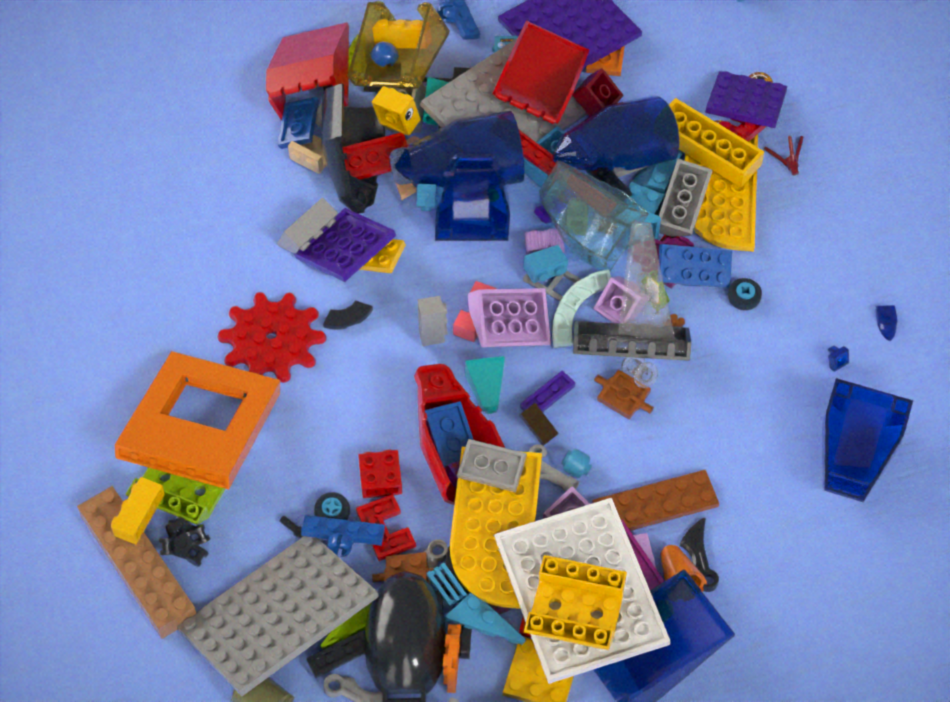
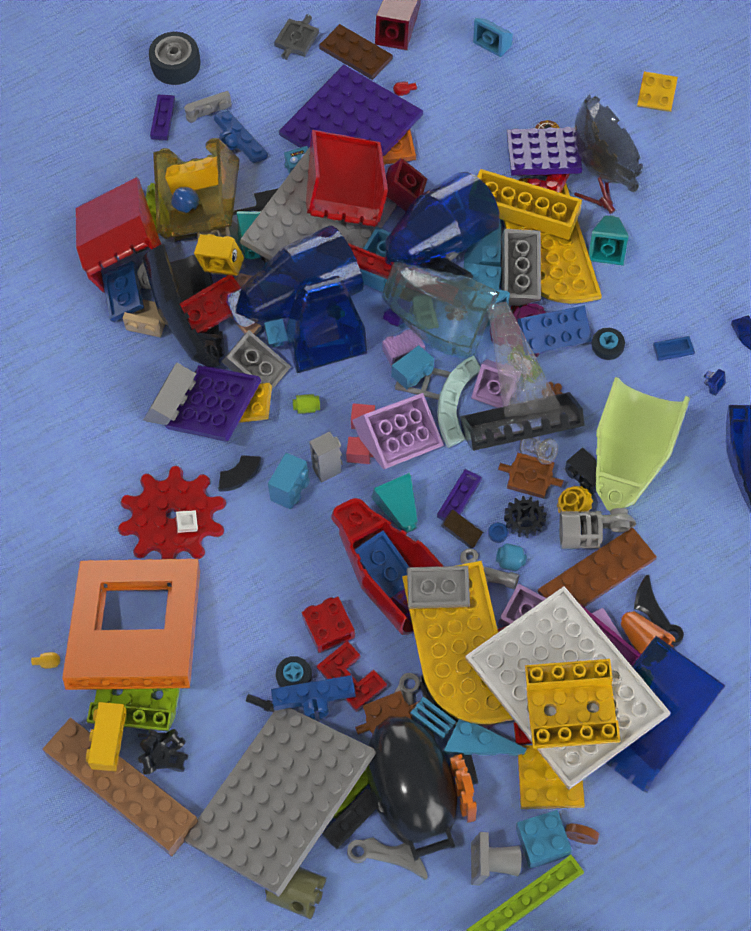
camera: 15 degrees left, 5 degrees up
none -> yellow cylinder [31,652,60,669]
none -> white plate [176,510,198,533]
none -> light grey slope [221,330,291,390]
none -> dark azure brick [268,453,310,509]
none -> lime brick [292,394,320,414]
none -> red cylinder [393,81,417,96]
none -> blue tile [488,522,508,543]
none -> black gear [504,496,547,538]
none -> yellow piece [556,485,593,513]
none -> light grey cylinder [559,508,636,549]
none -> black slope [565,447,597,495]
none -> clear smoke windscreen [573,94,643,192]
none -> teal slope [589,215,629,265]
none -> yellowish green windscreen [596,377,690,512]
none -> yellow plate [637,71,678,112]
none -> blue tile [653,336,695,361]

